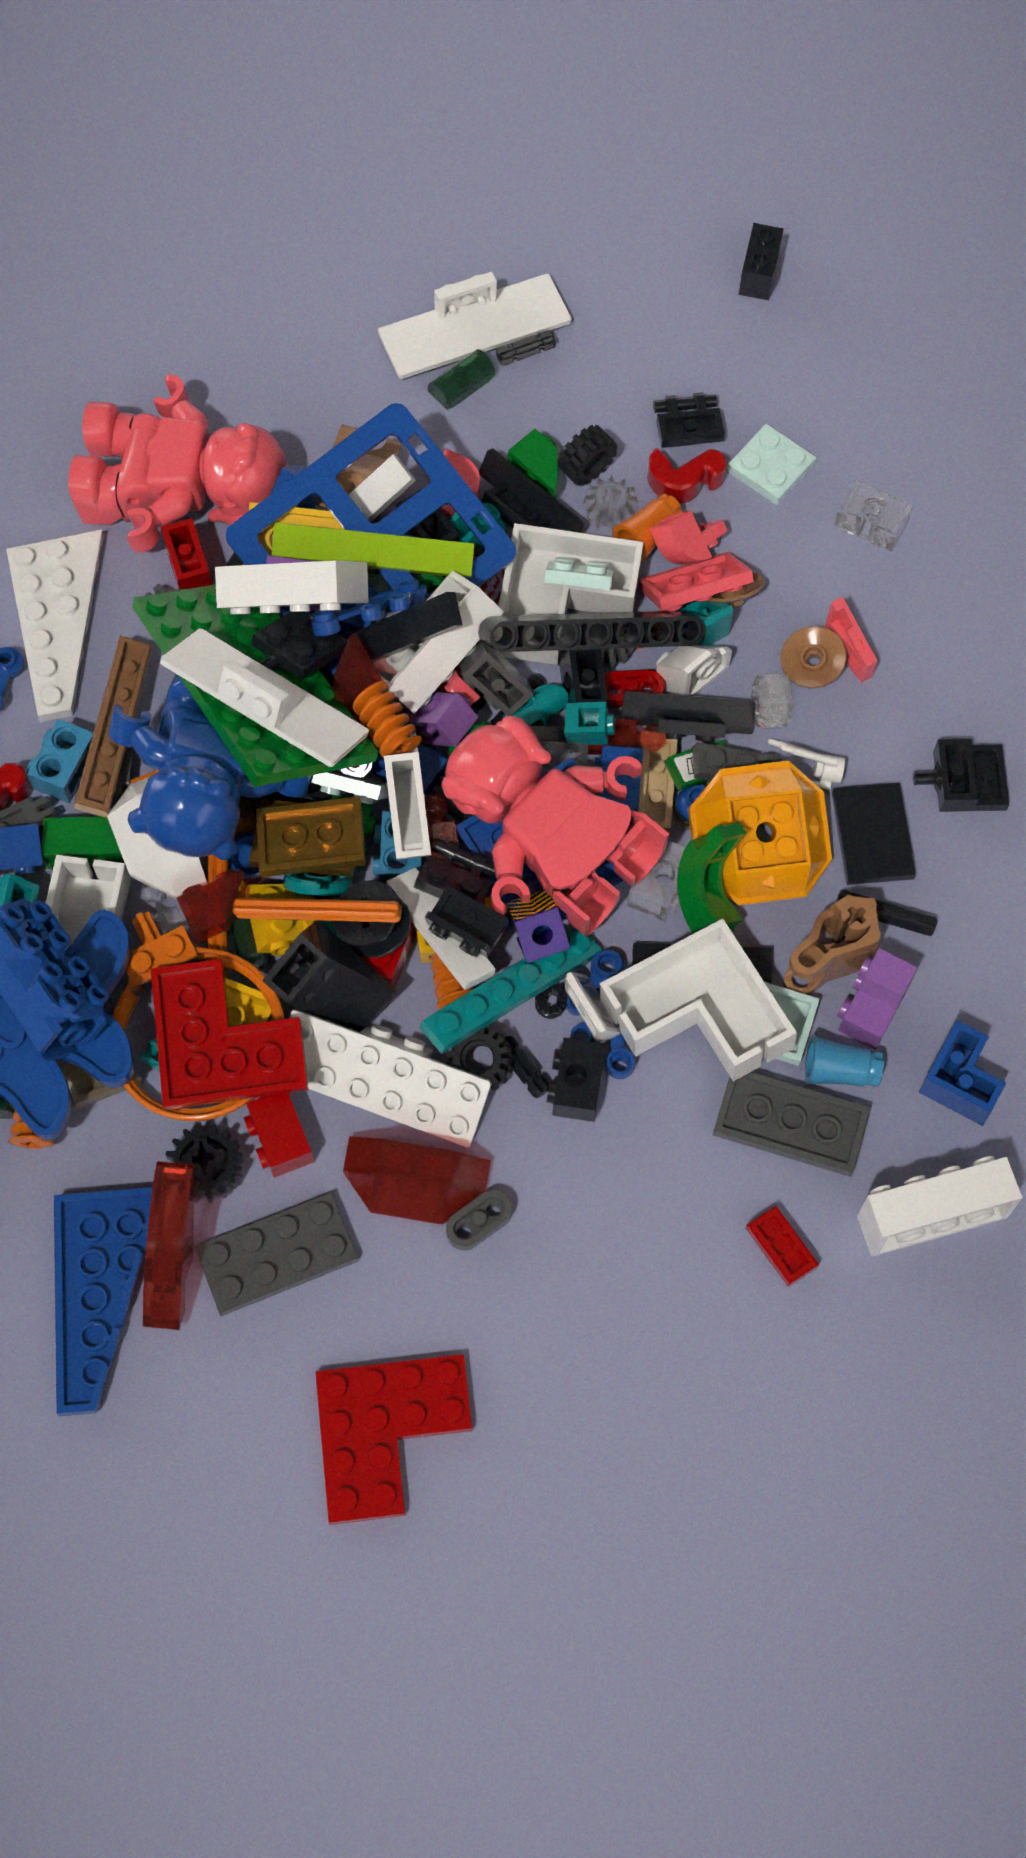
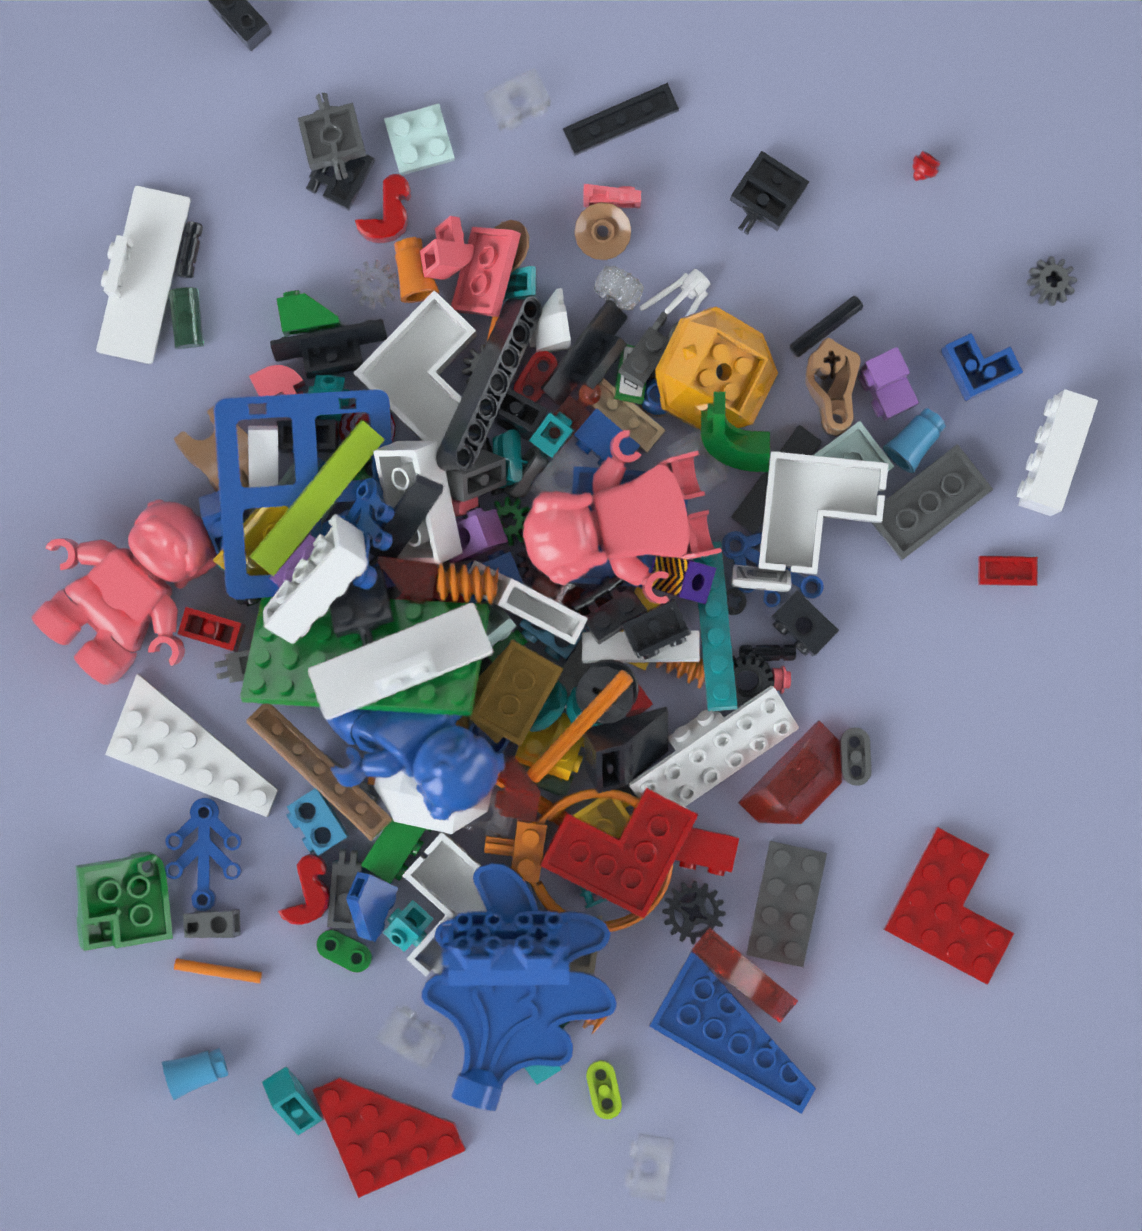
camera: 50 degrees left, 20 degrees up
light aqua plate [544,557,614,590] -> none
black tyre [558,425,618,486] -> none
black tile [831,783,916,885] -> none
none -> dark grey plate [297,92,367,180]
none -> black tile [563,83,679,156]
none -> coral plate [771,666,791,694]

